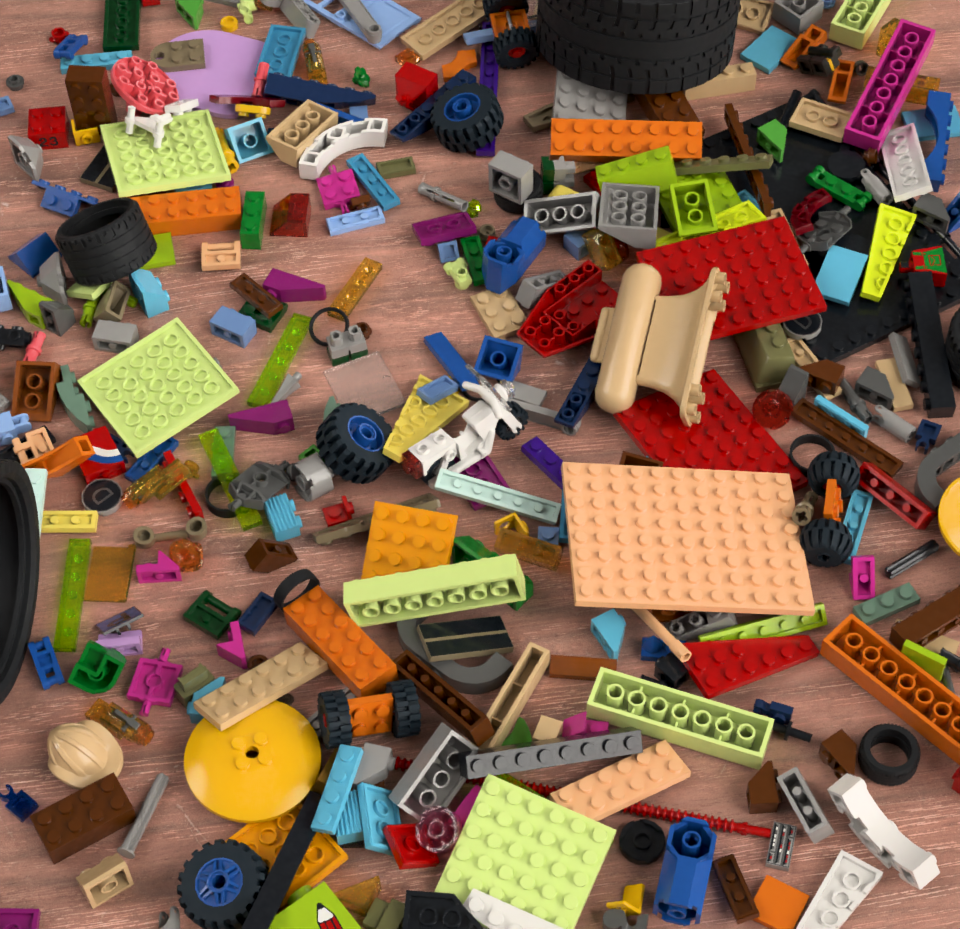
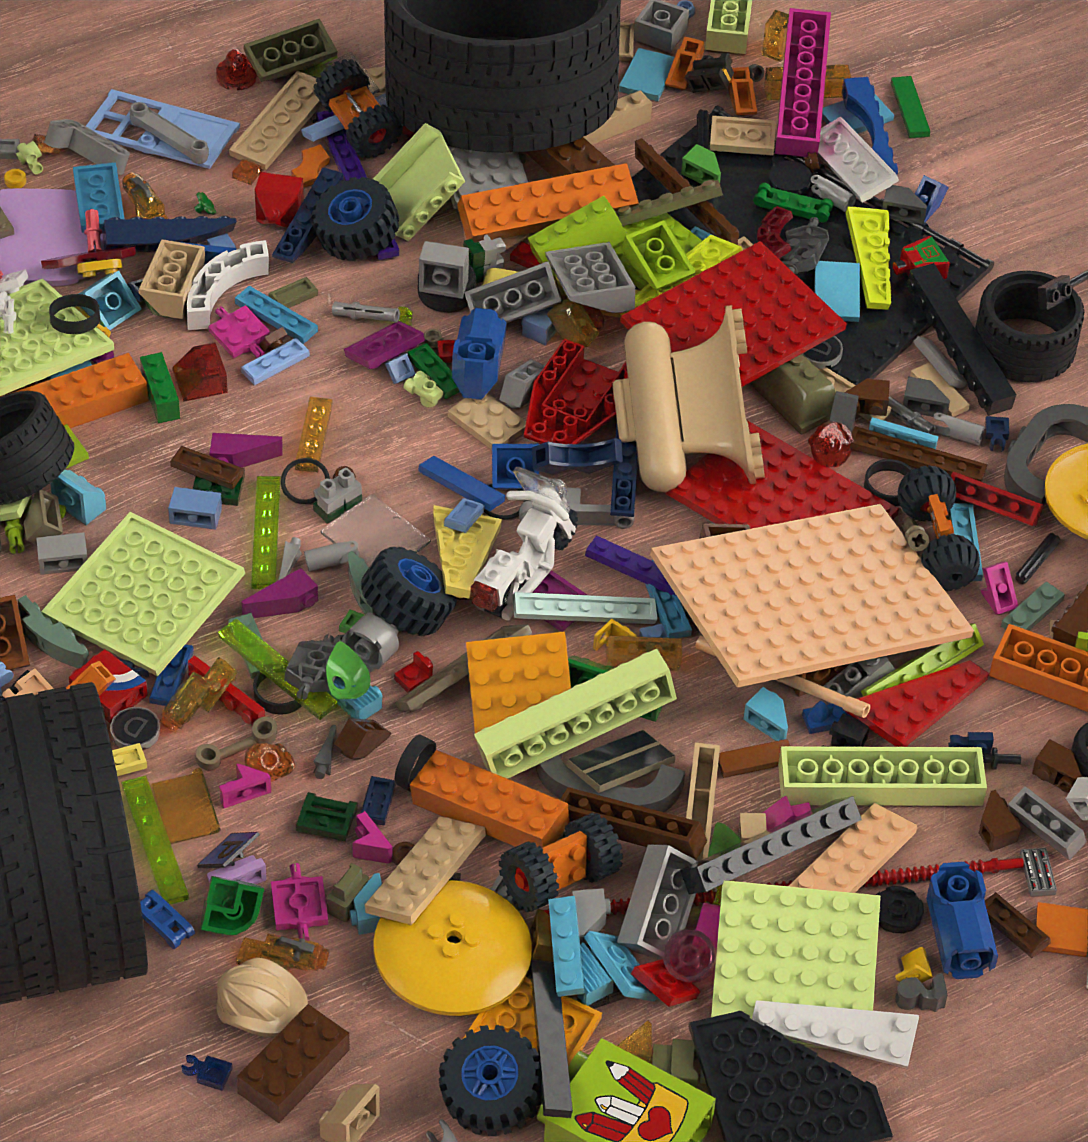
camera: 25 degrees left, 5 degrees down
light grey axle [117,773,169,859] -> none
light nougat plate [201,240,241,271] -> none
none -> black tyre [49,294,100,334]
none -> light grey piece [304,541,359,572]
none -> dark grey piece [313,725,337,779]
none -> bright green piece [326,641,371,699]
none -> yellowish green panel [373,123,465,241]
none -> dark blue arch [532,438,623,475]

